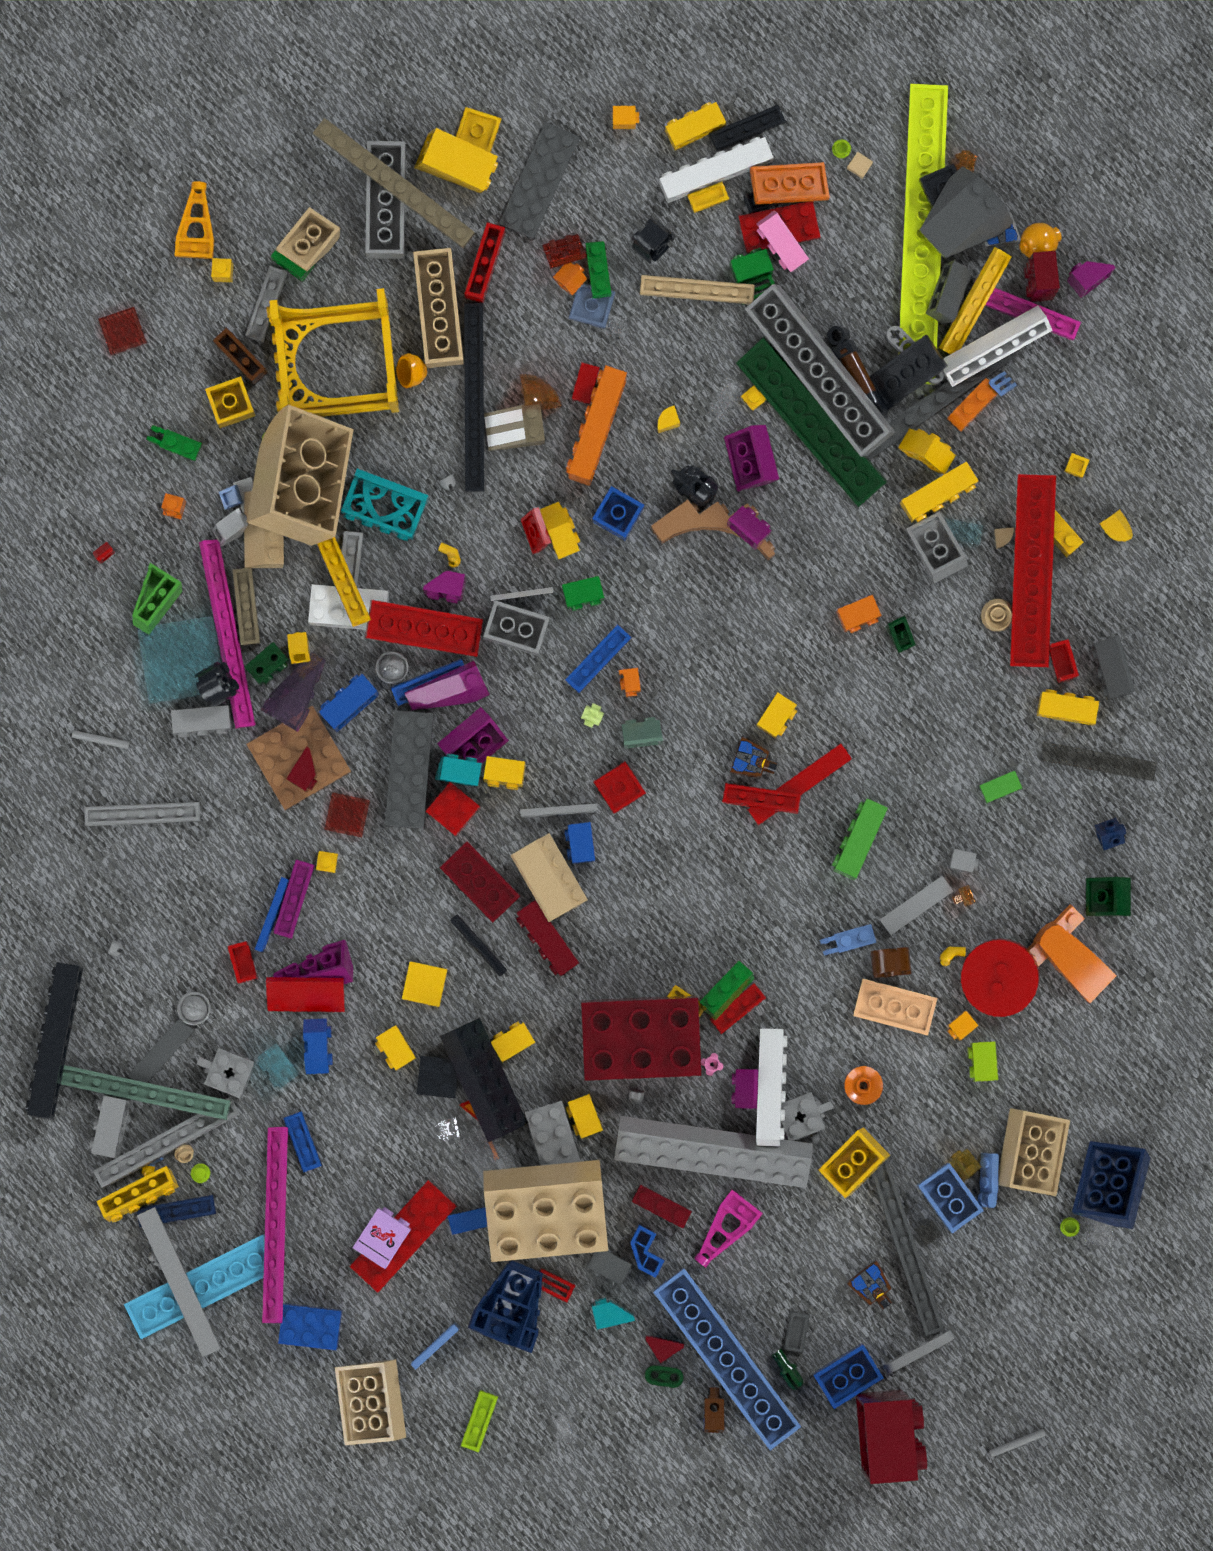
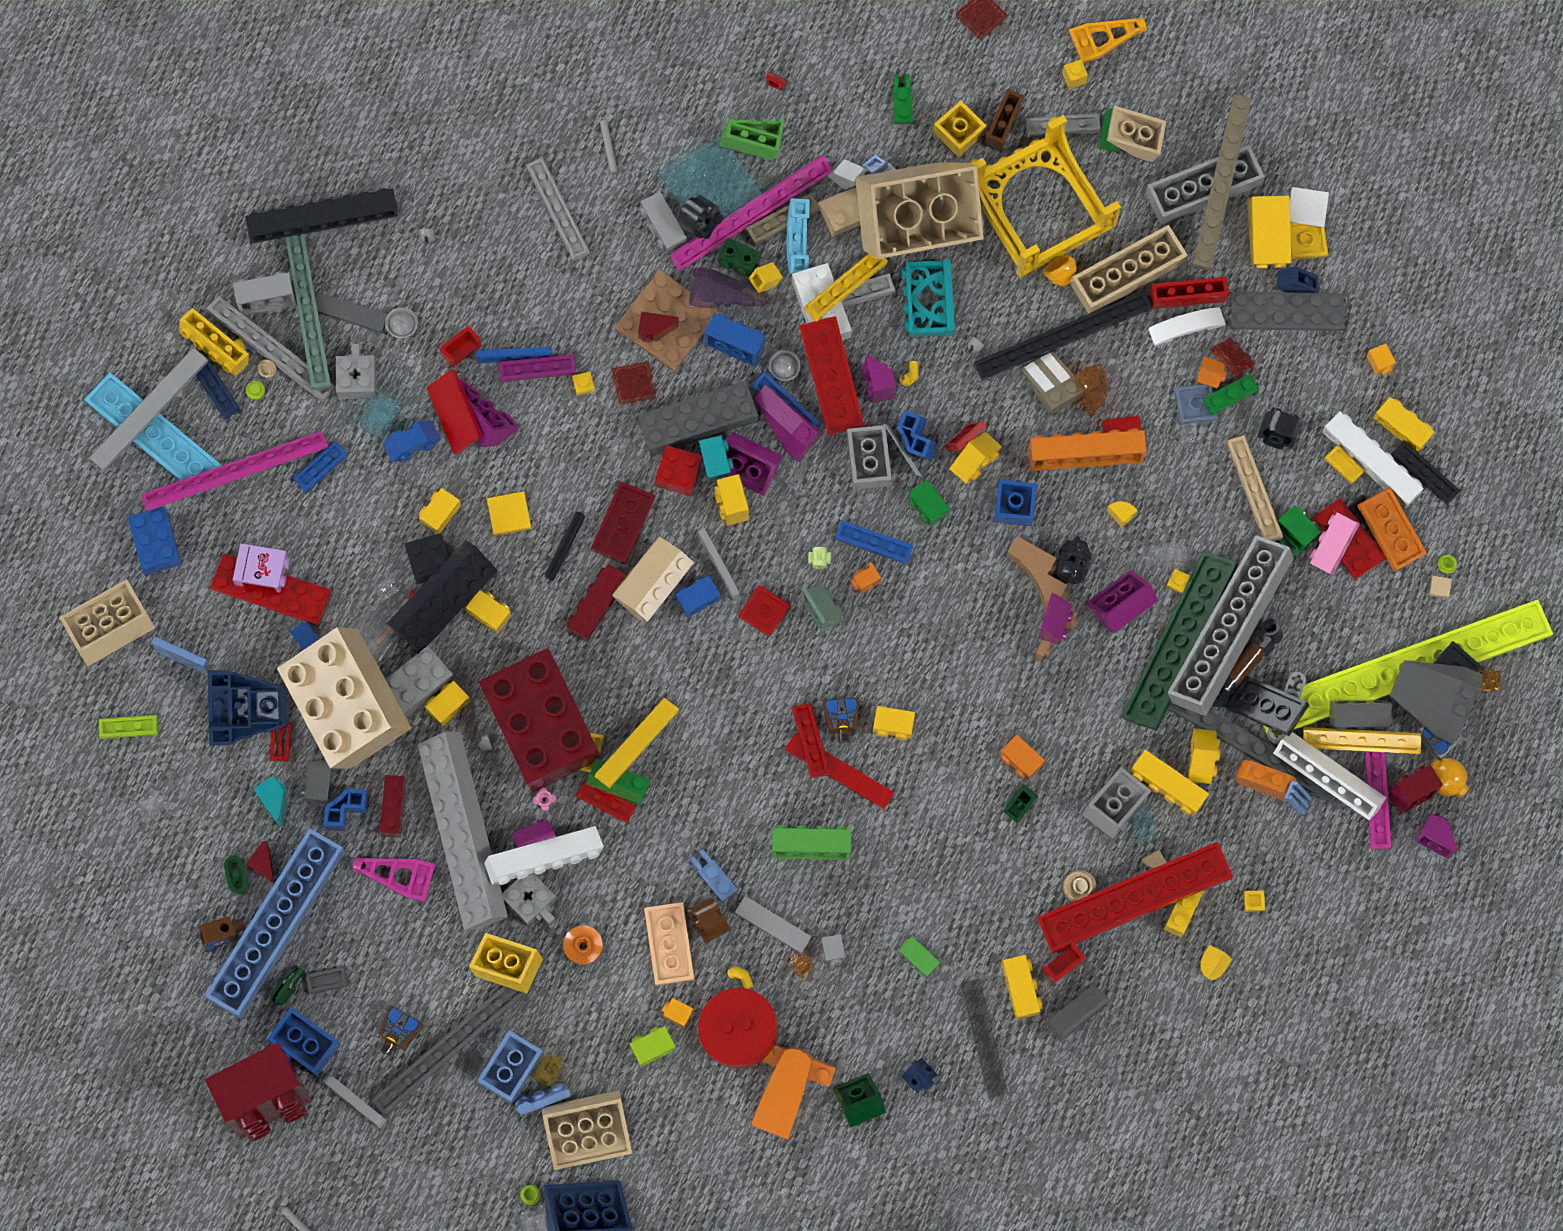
camera: 65 degrees right, 10 degrees down
orange brick [161,493,186,520] -> none
none -> yellow tile [595,698,679,788]
none -> medium azure slope [787,198,810,274]
none -> blue brick [898,410,938,461]
none -> white slope [1149,307,1226,346]
none -> dark blue slope [1277,266,1319,293]
none -> white sticker [1290,187,1329,227]

